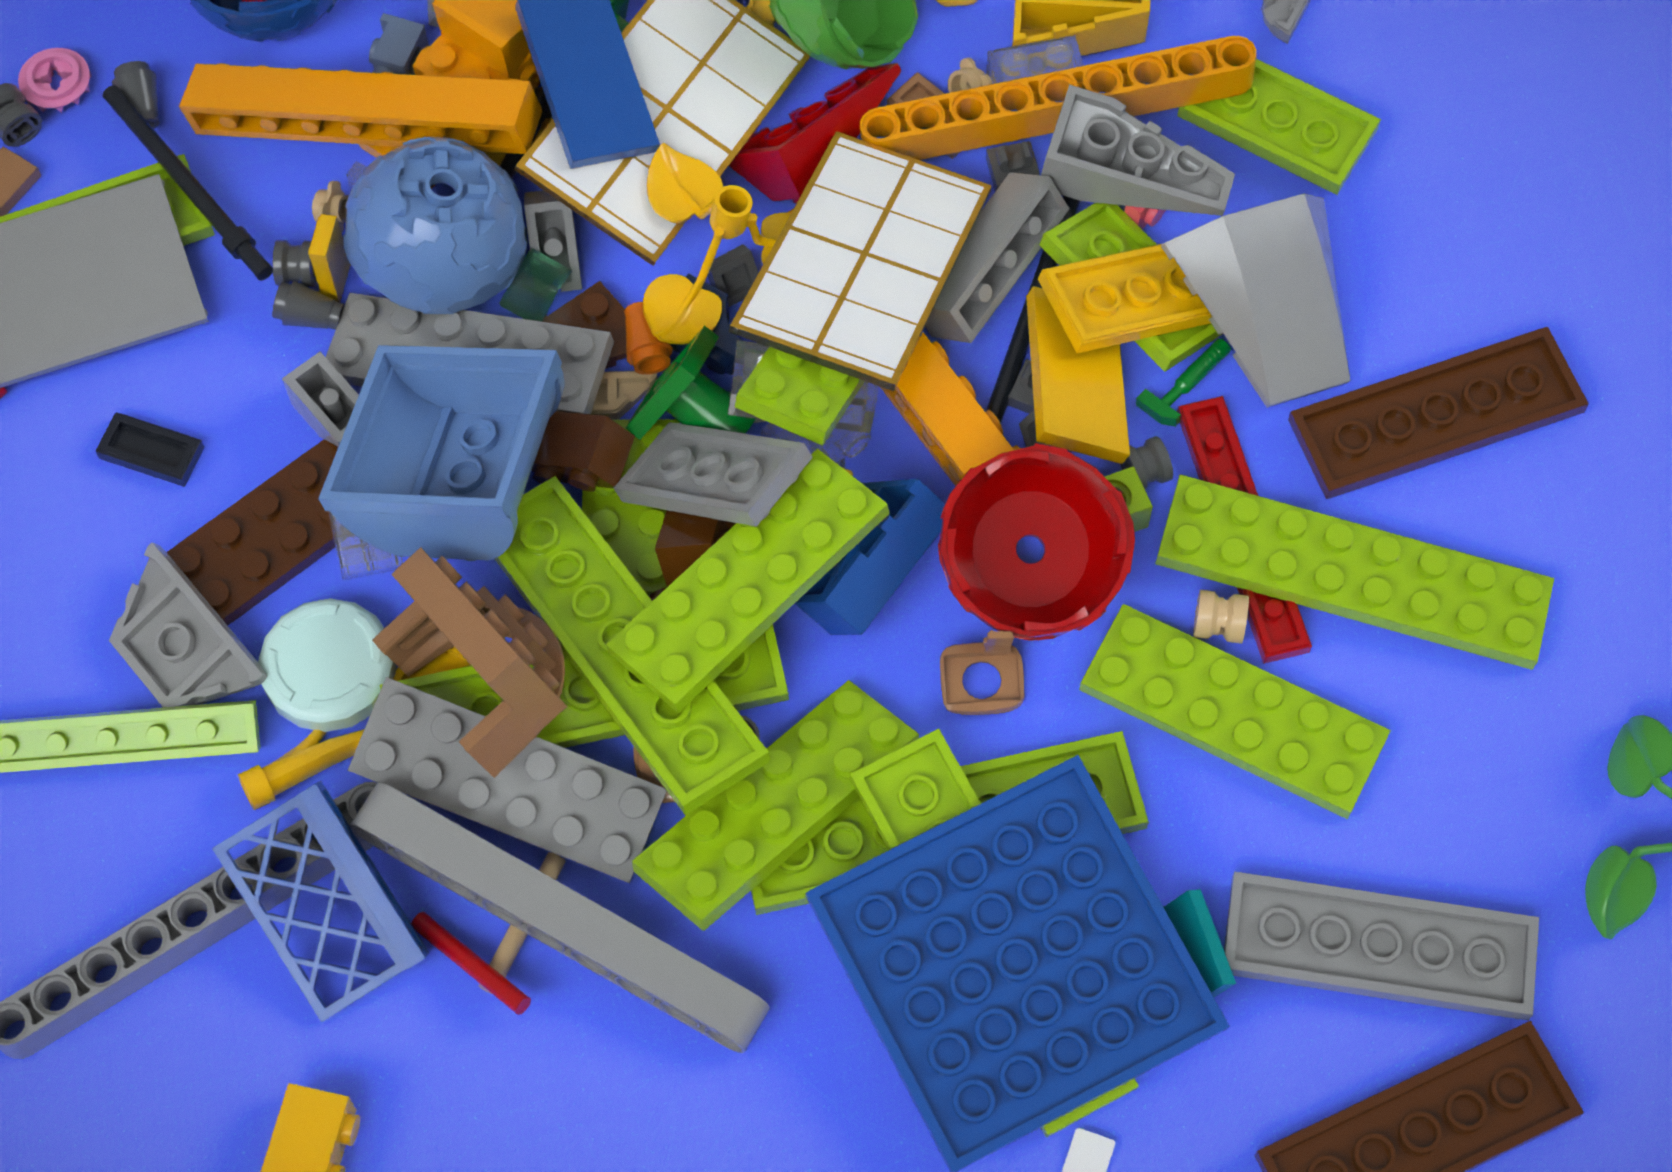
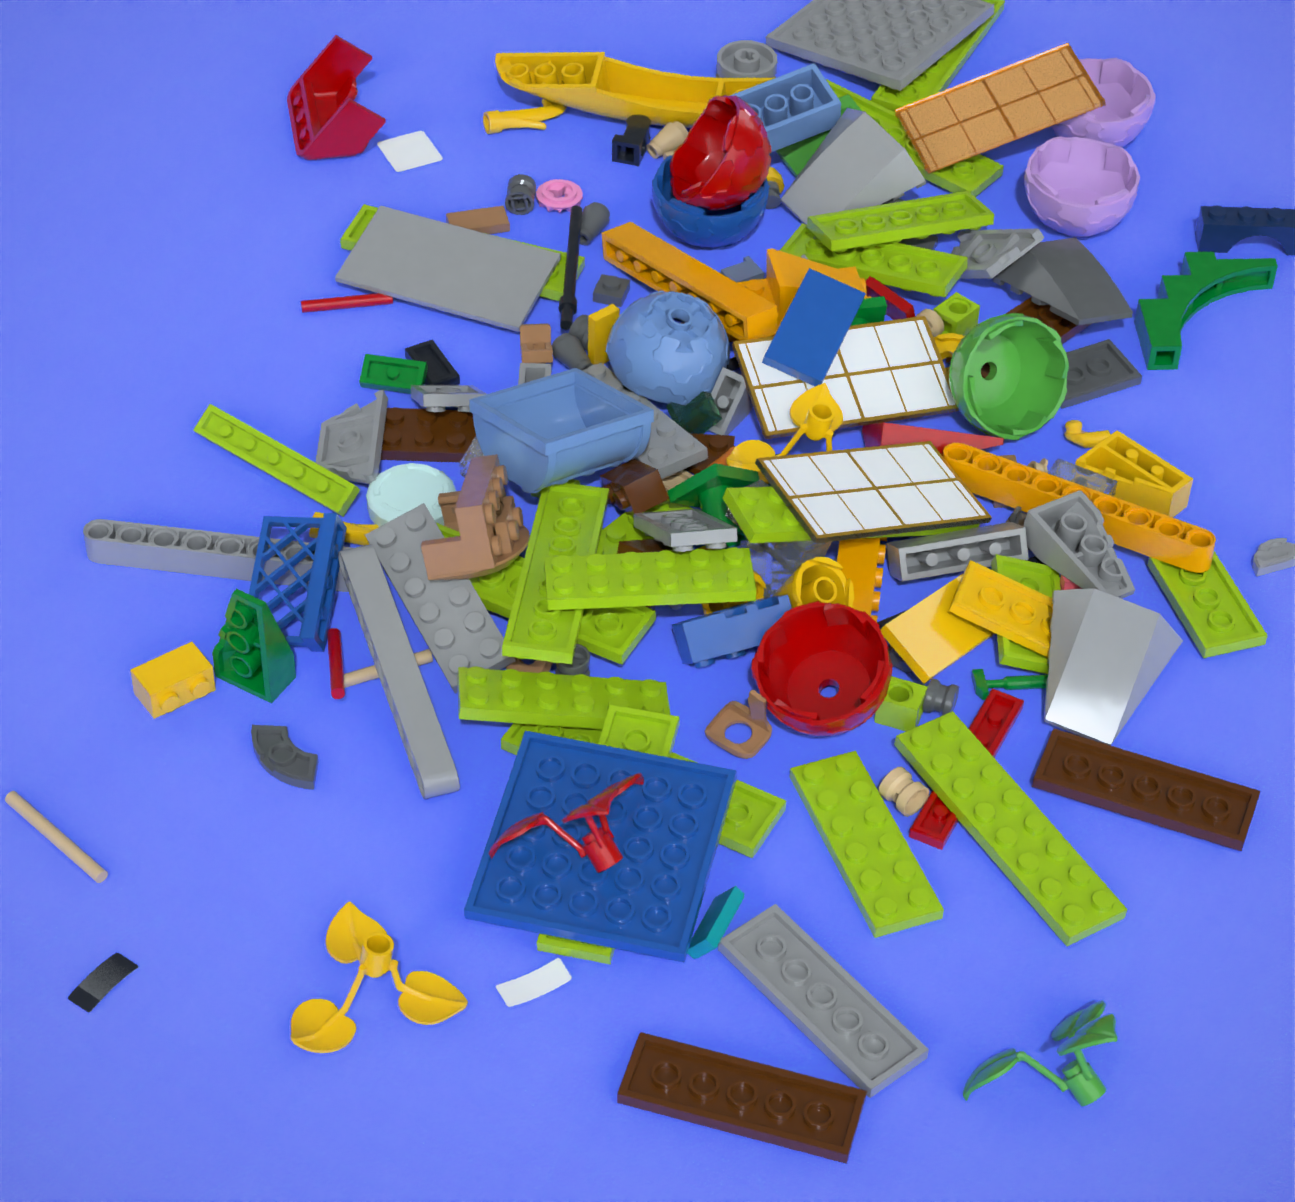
camera: 40 degrees right, 20 degrees down
none -> green wedge [212,589,296,704]
none -> dark grey tile [251,724,319,790]
none -> green plate [359,354,428,394]
none -> light grey plate [411,385,486,412]
none -> red plant [489,773,644,873]
none -> medium nougat bracket [520,323,553,364]
none -> dark grey plate [593,274,630,308]
none -> yellow cone [773,557,855,608]

